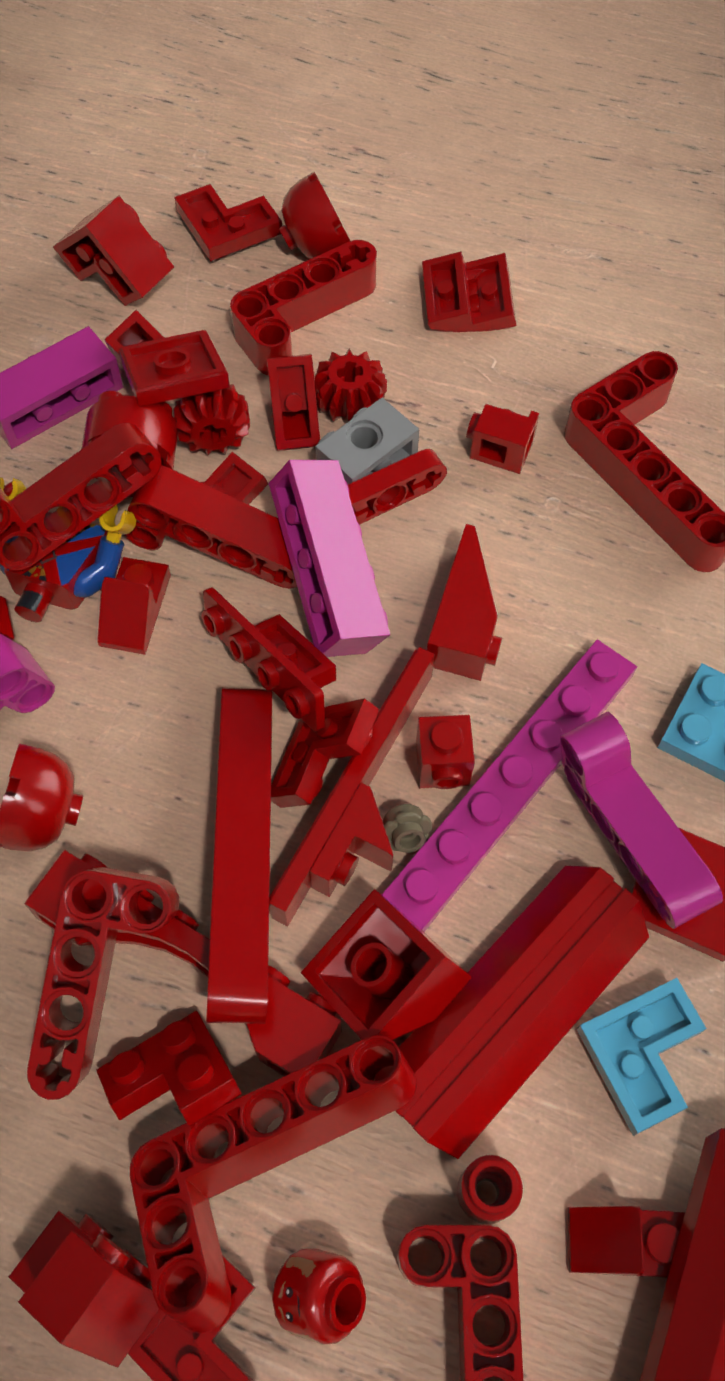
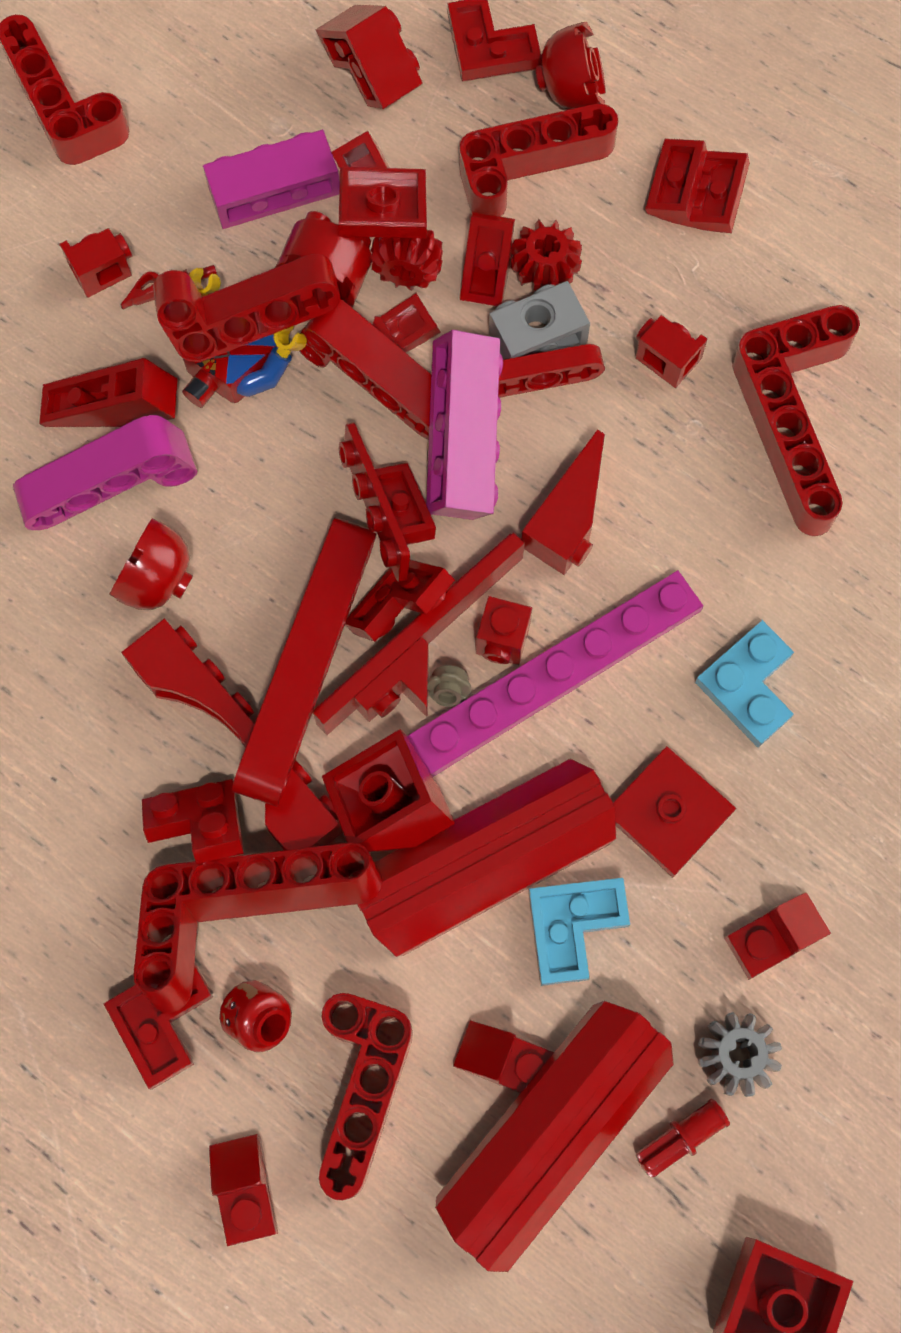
camera: 20 degrees right, 10 degrees up
red brick [8,1210,159,1368] -> none
red beam [27,867,179,1100] -> none
red slope [98,557,171,655] -> none
red brick [457,1155,523,1224] -> none
dark pink beam [560,712,723,929] -> none

